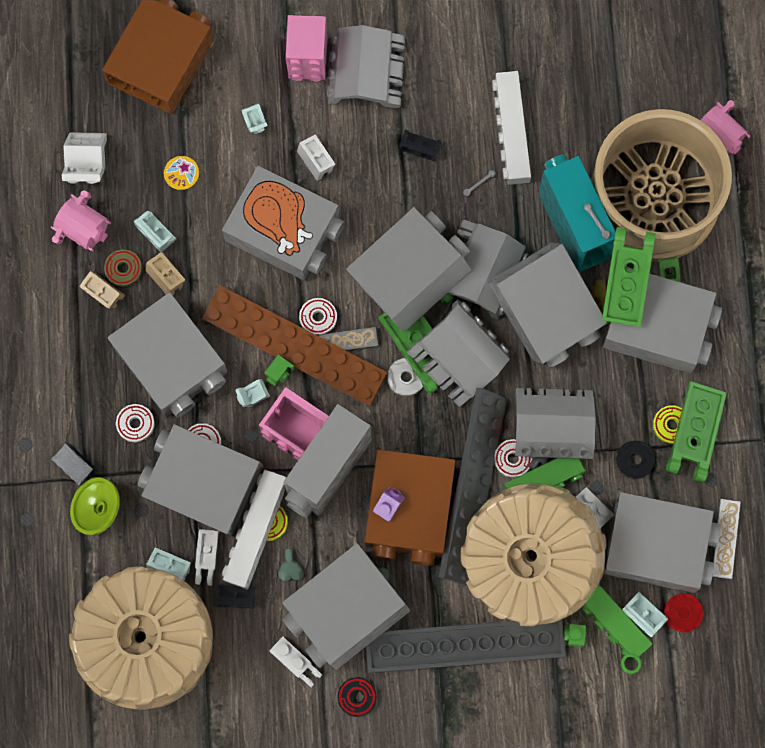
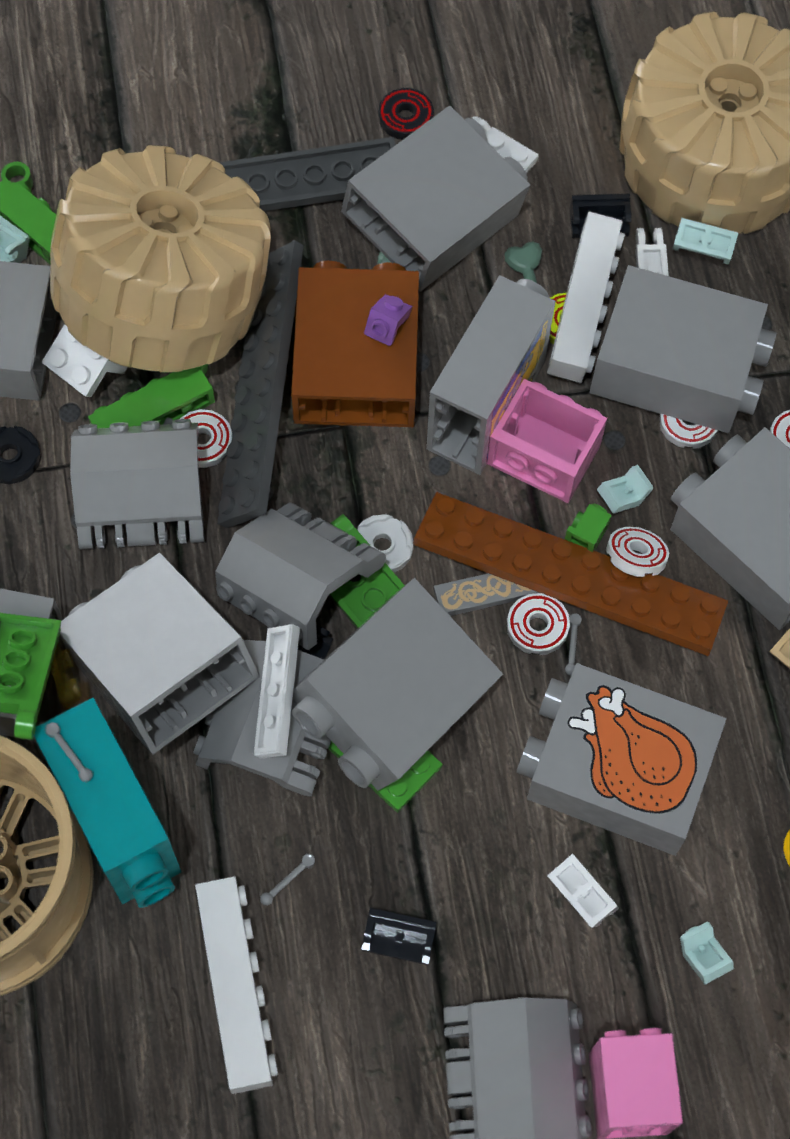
camera: 170 degrees right, 10 degrees down
none -> white tile [253,624,300,759]
none -> light grey hinge [565,613,582,676]
none -> white tile [606,527,669,577]

